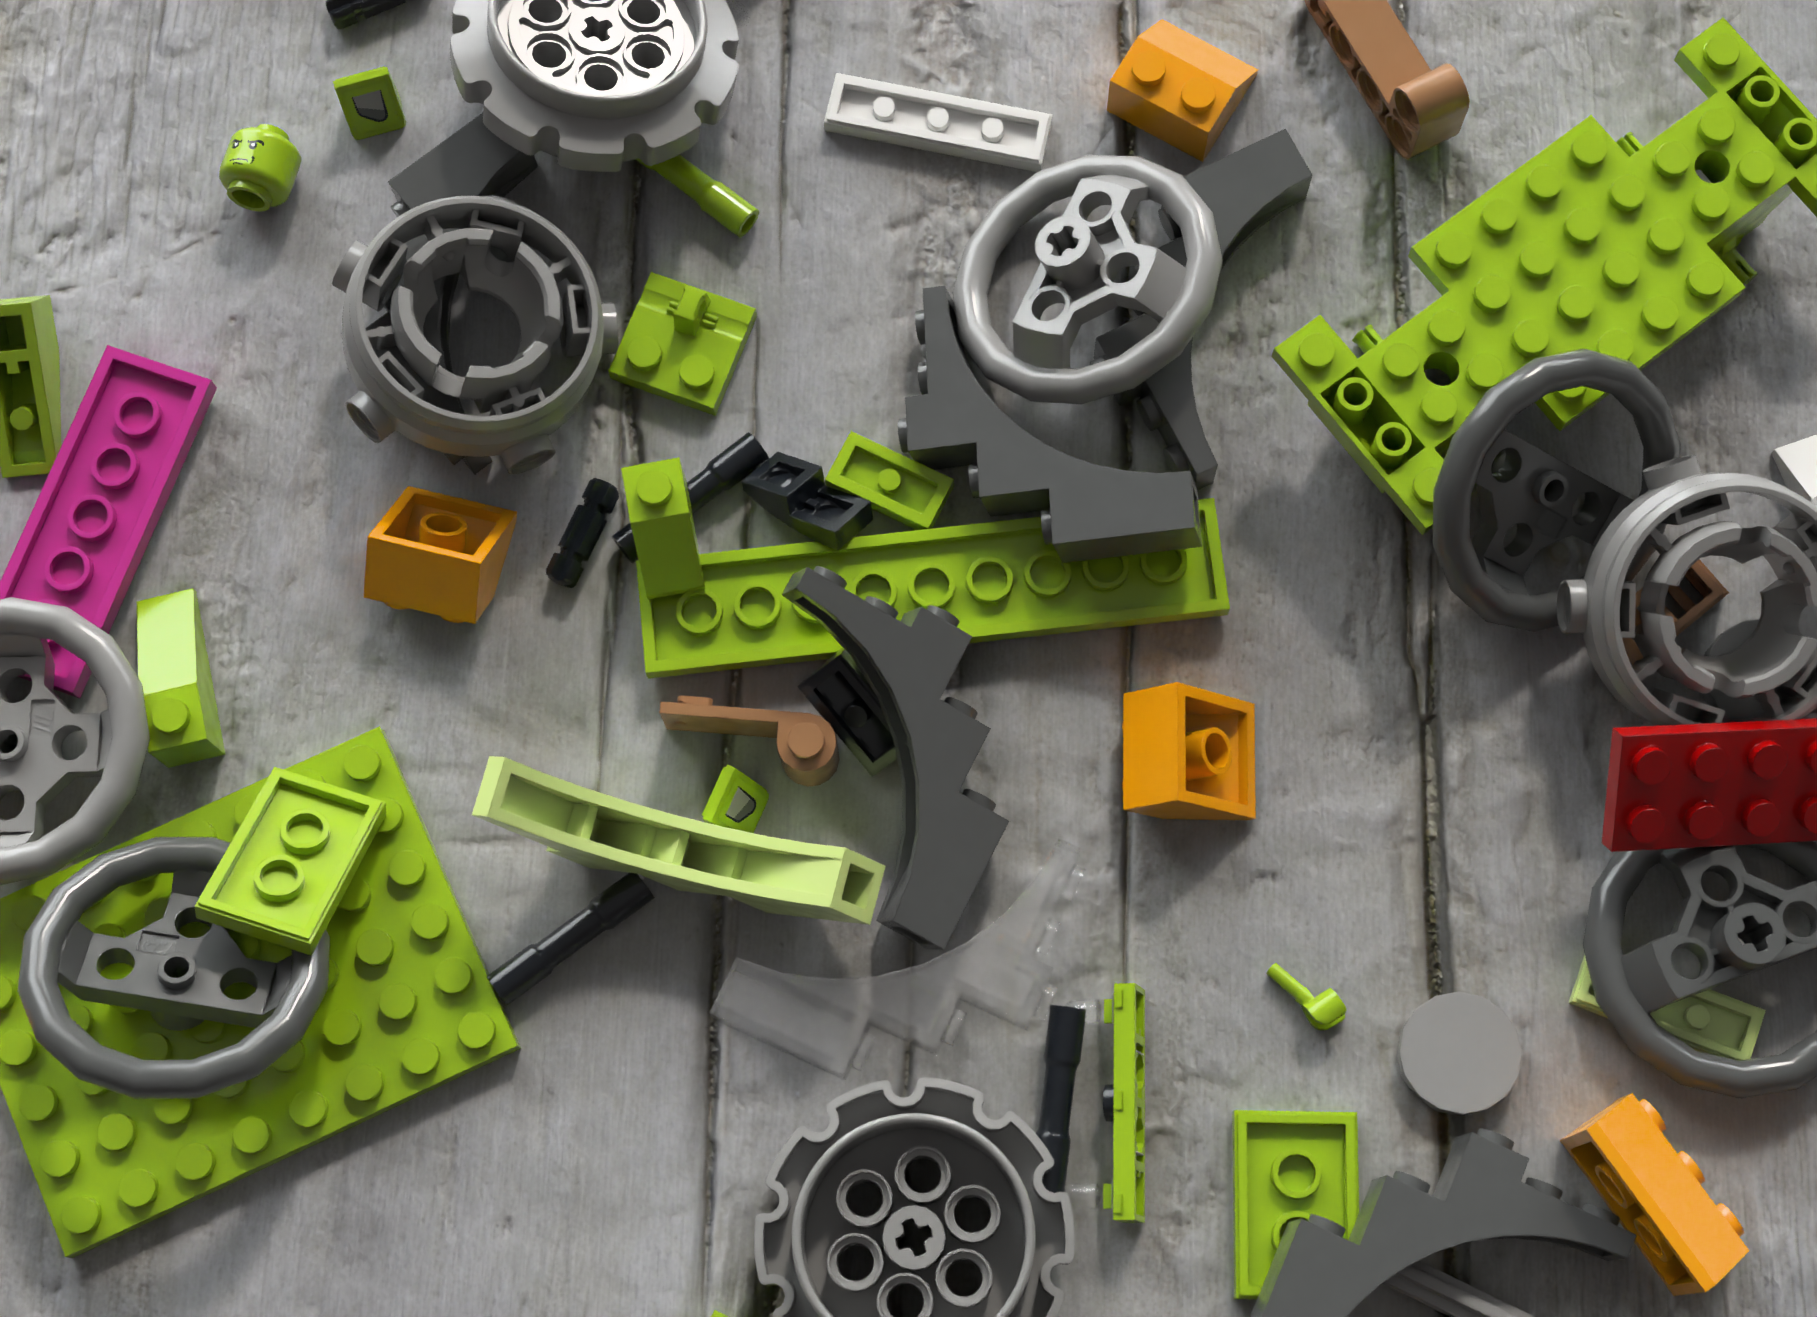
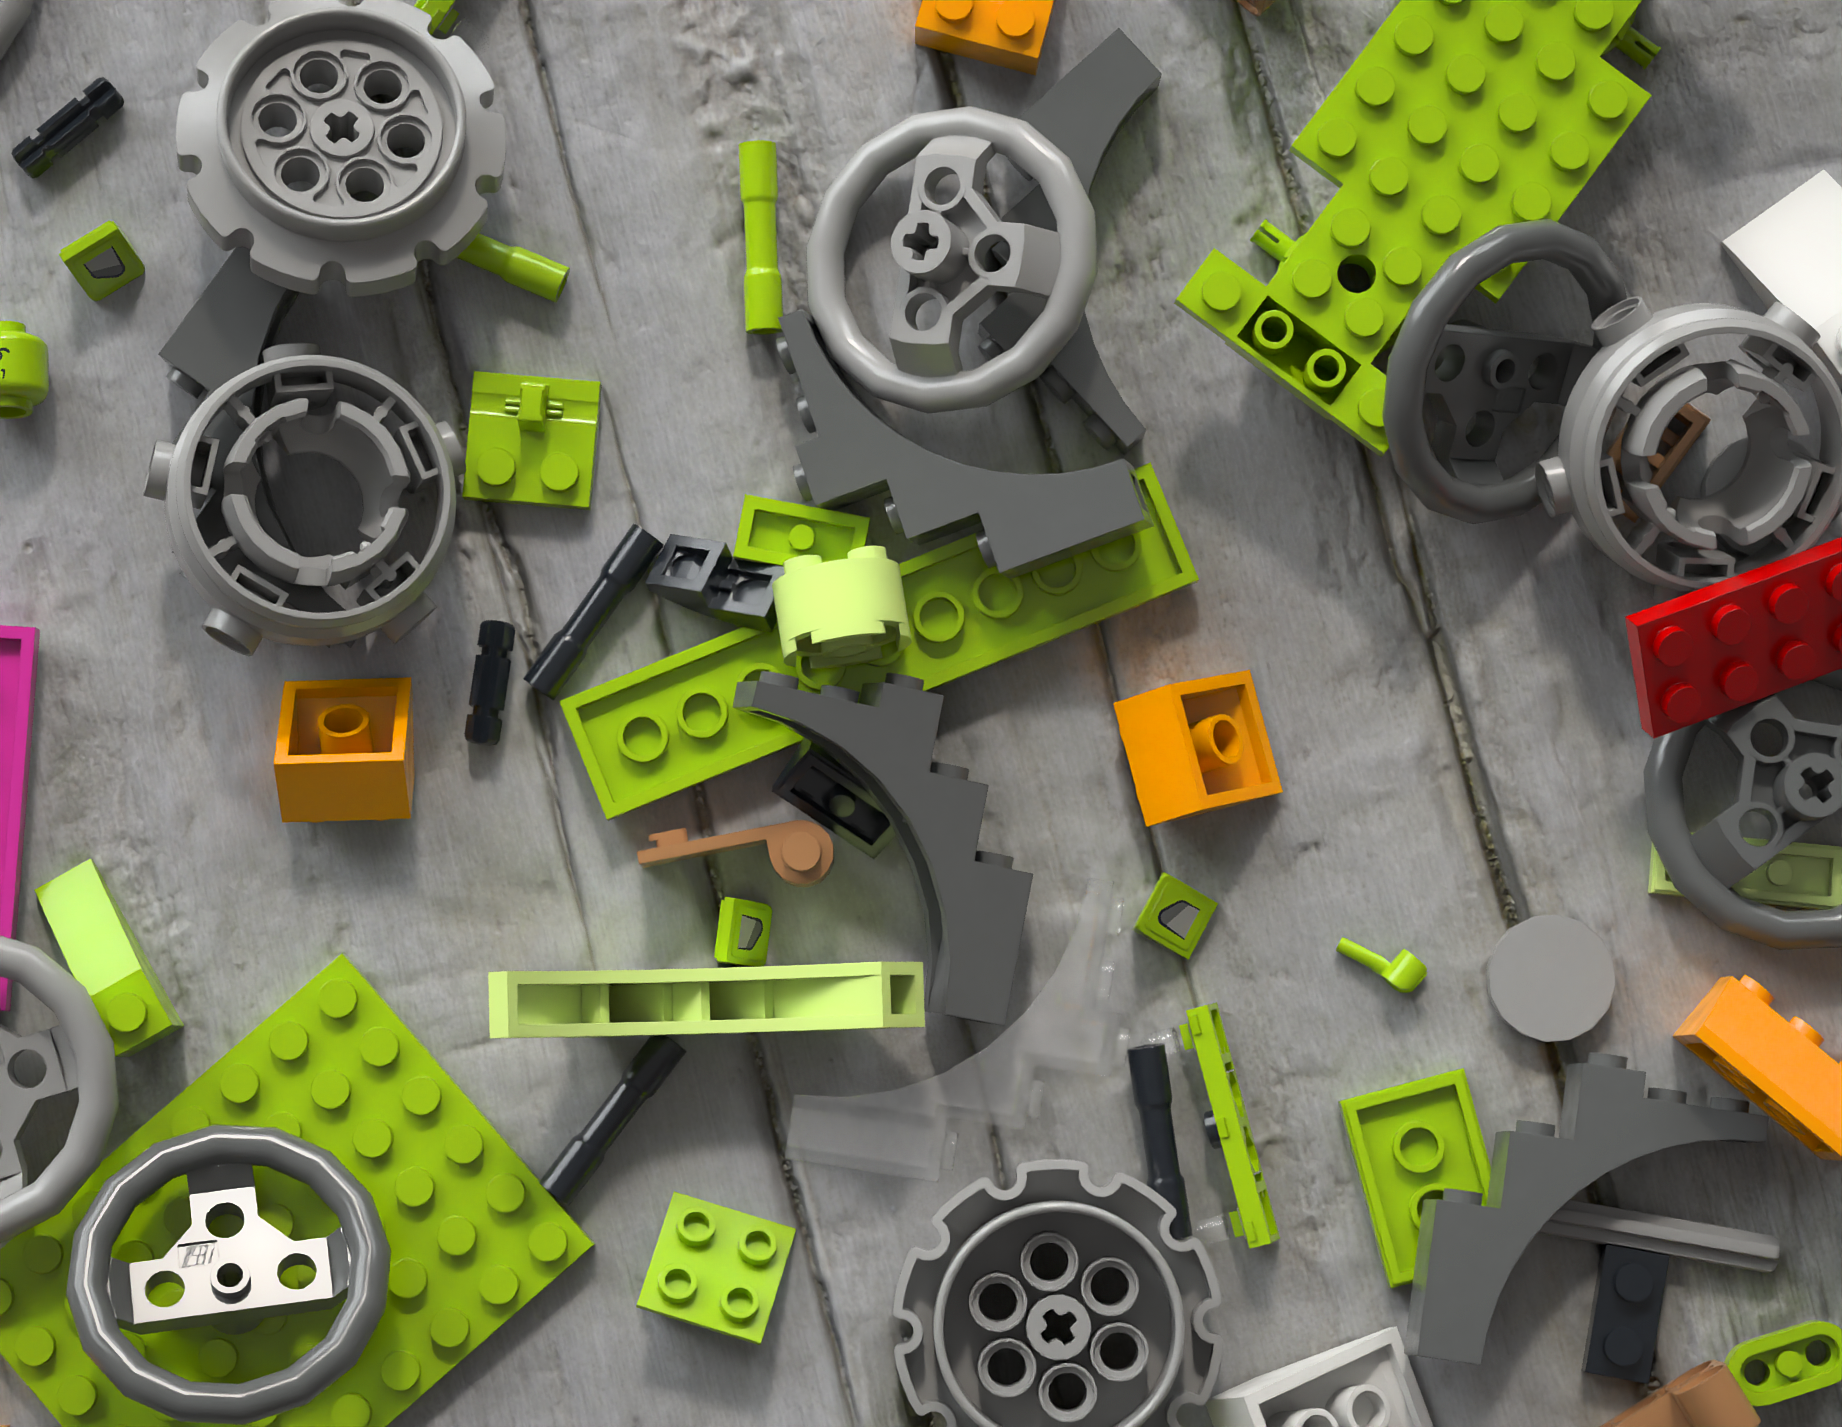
camera: 25 degrees left, 10 degrees up
lime tile [195,767,386,956] -> none
lime slope [621,457,705,600] -> none
white tile [824,73,1053,172] -> none
none -> lime hinge [636,1191,796,1345]
none -> lime piece [738,140,783,335]
none -> yellowish green brick [772,546,912,669]
none -> lime slope [1132,872,1218,960]

